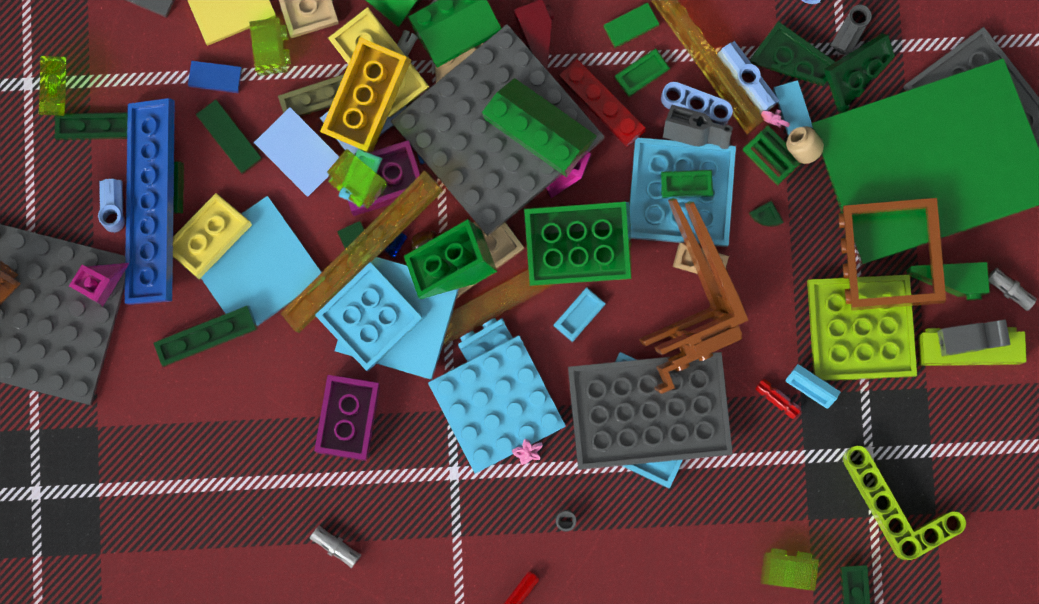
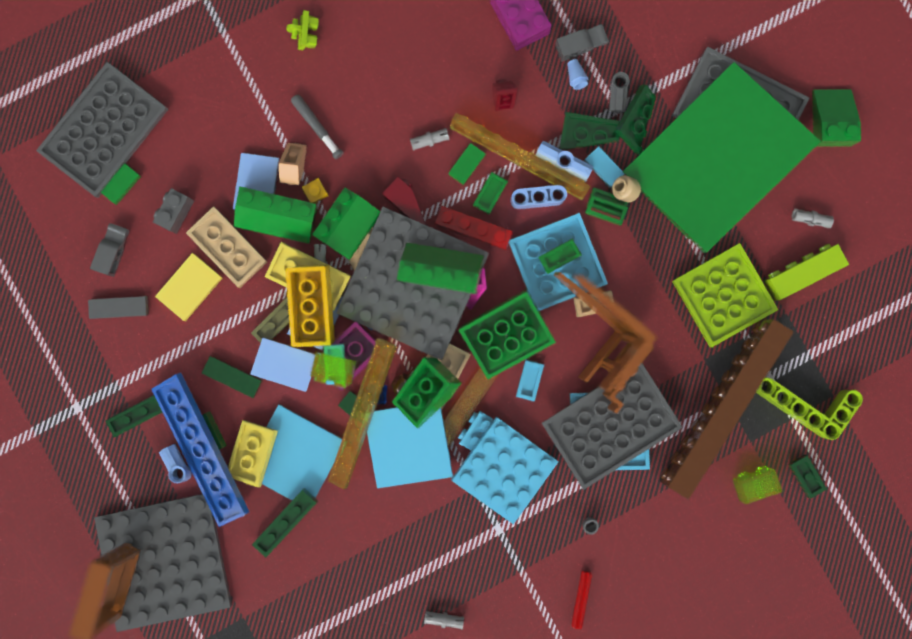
camera: 15 degrees left, 5 degrees up
clear neon green brick [39,56,66,116] -> none
dark pink slope [69,263,129,306] -> none
blue tile [188,61,242,93] -> none
clear neon green brick [249,18,291,76] -> none
magenta brick [314,375,380,461] -> none
medium azure plate [315,262,423,371] -> none
bright pink plant [512,439,543,465] -> none
dark grey piece [663,105,733,149] -> none
dark green tile [749,200,784,227] -> none
red axle [755,379,801,419] -> none
bright pink plant [761,109,790,128] -> none
medium azure tile [785,364,841,409] -> none
dark orange window [838,198,946,310] -> none
green slope [906,262,989,301] -> none
dark grey piece [937,320,1011,356] -> none
none -> reddish brown brick [660,319,794,500]

